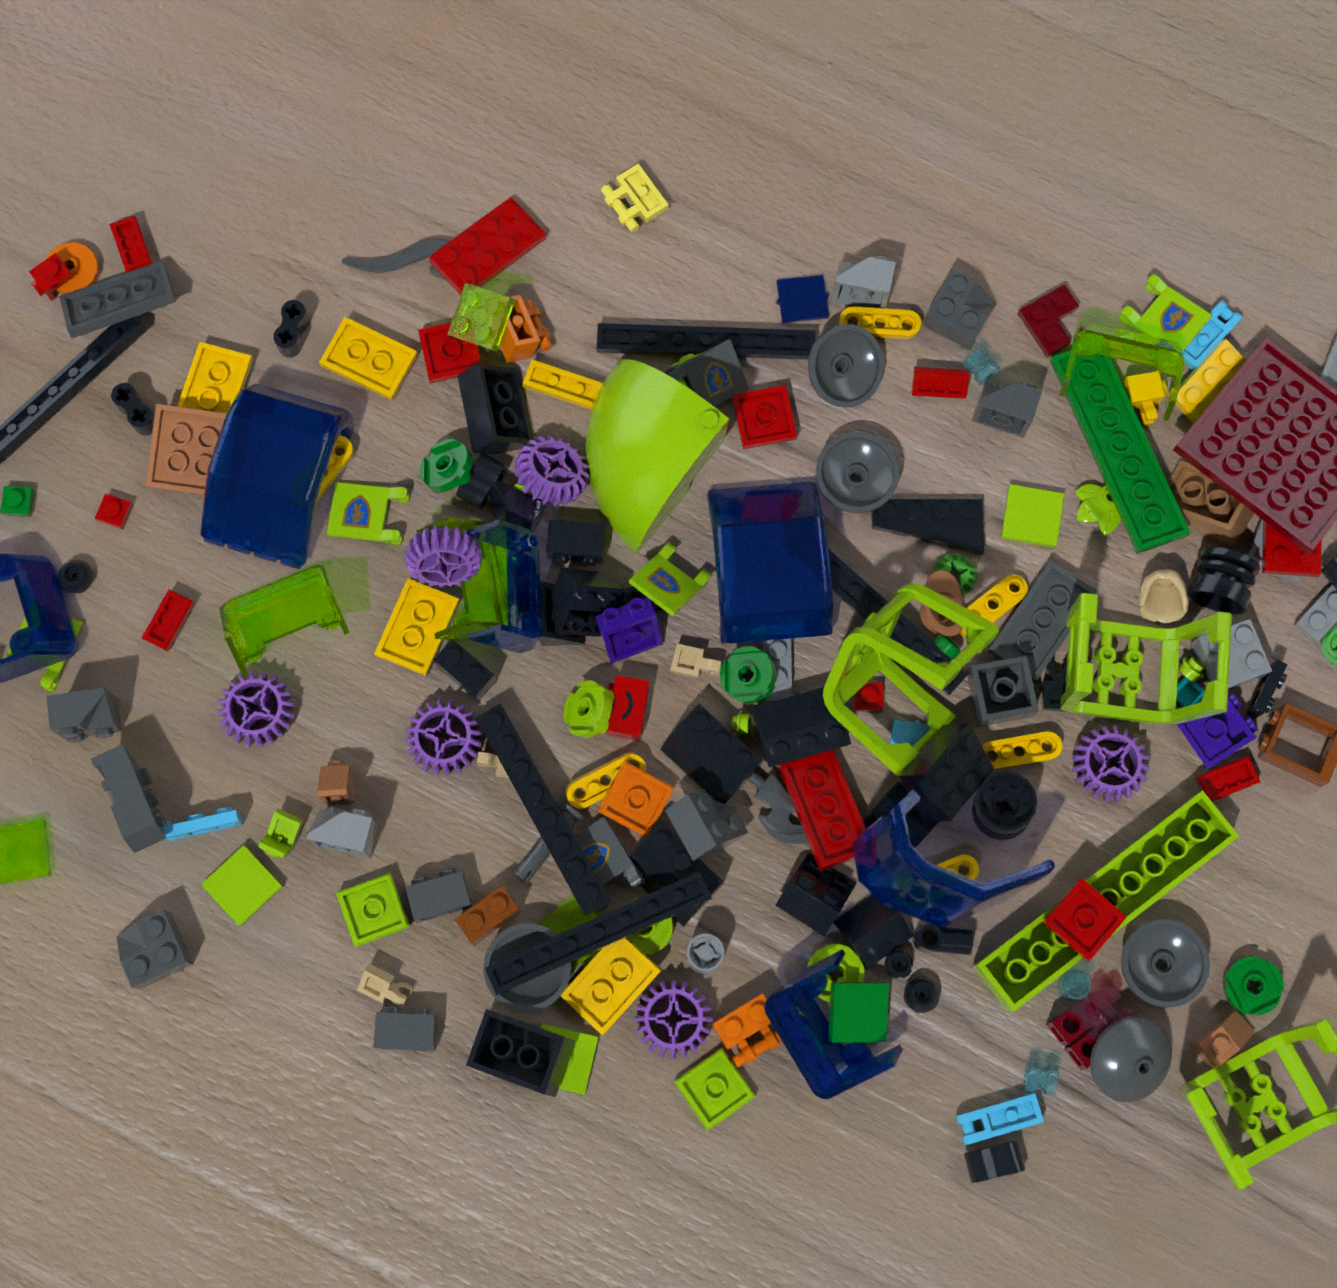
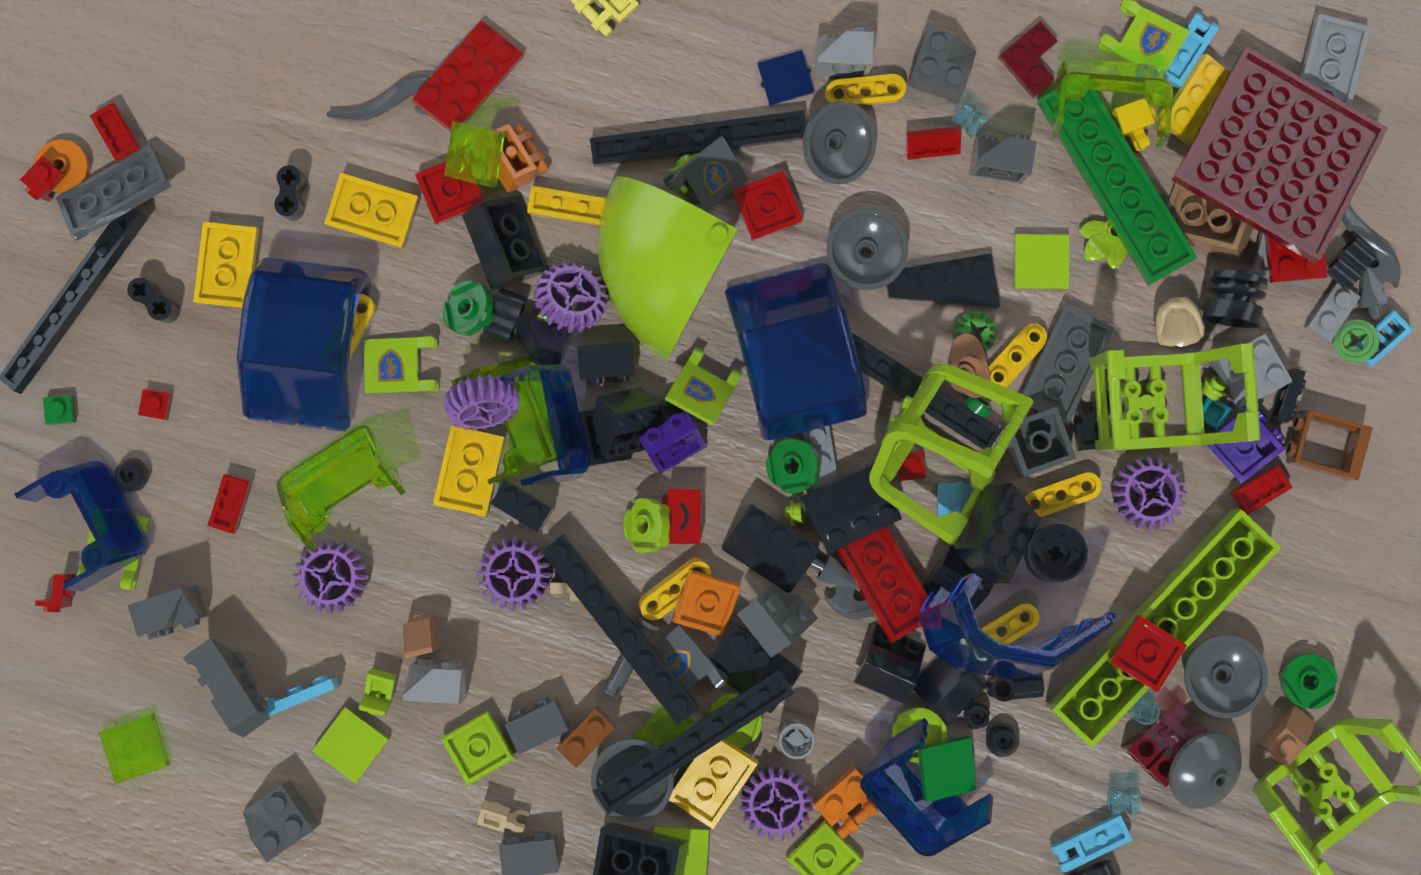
camera: 10 degrees left, 10 degrees up
nougat plate [146,404,240,498] -> none
tan plate [670,644,722,679] -> none

